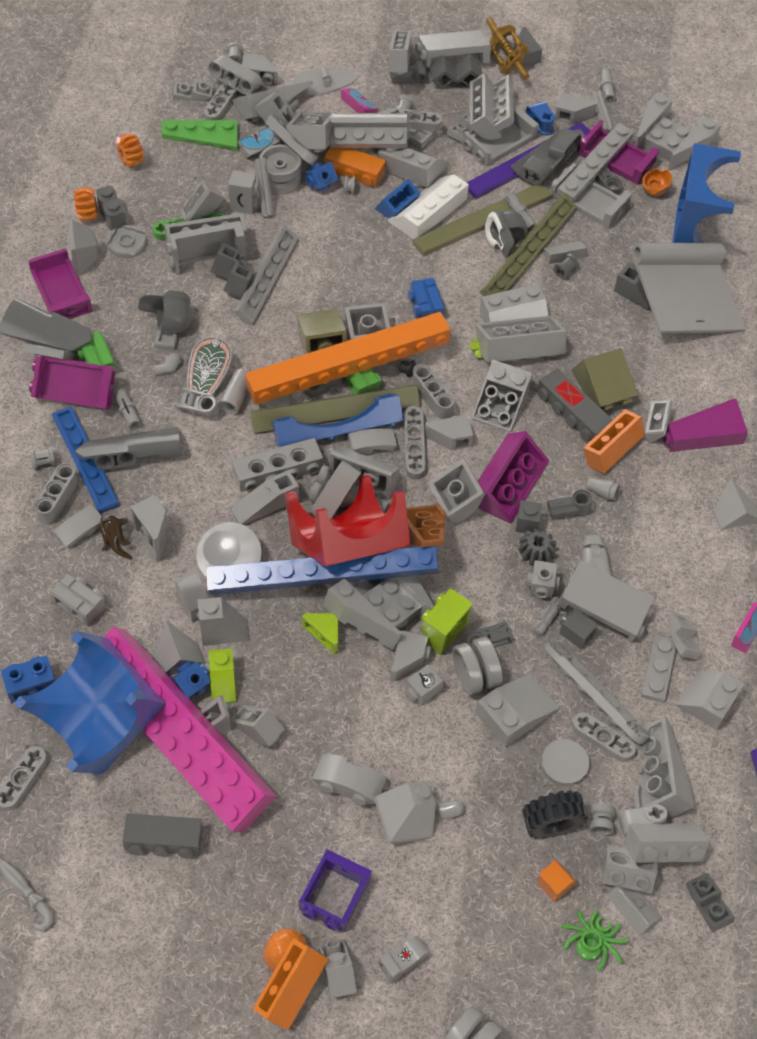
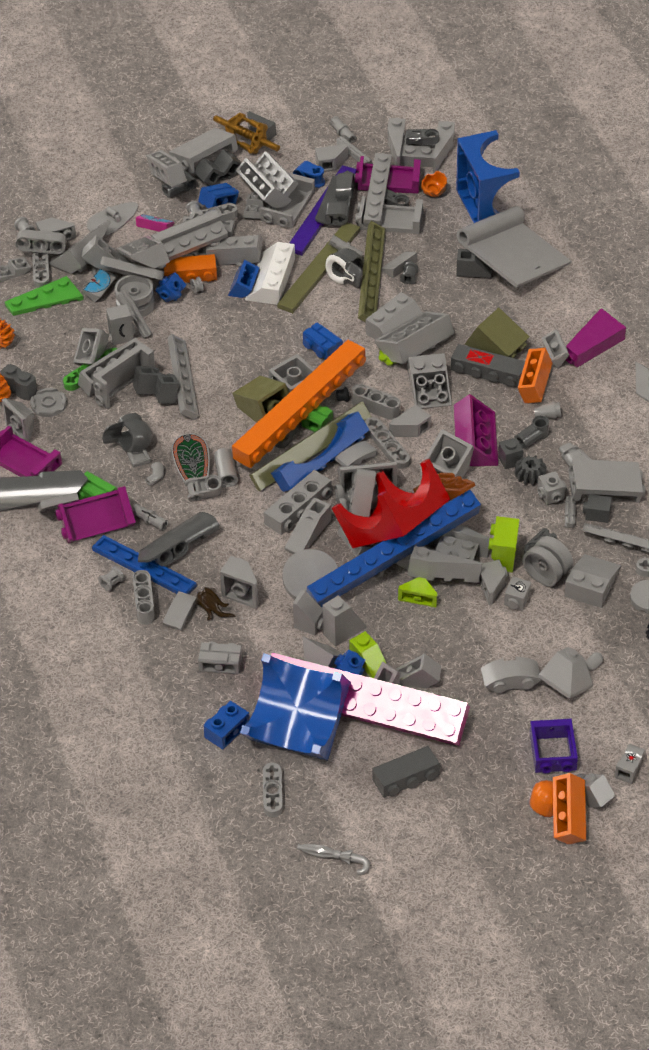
camera: 25 degrees left, 10 degrees down
none -> blue brick [198,183,239,208]
none -> dark grey piece [405,129,439,145]

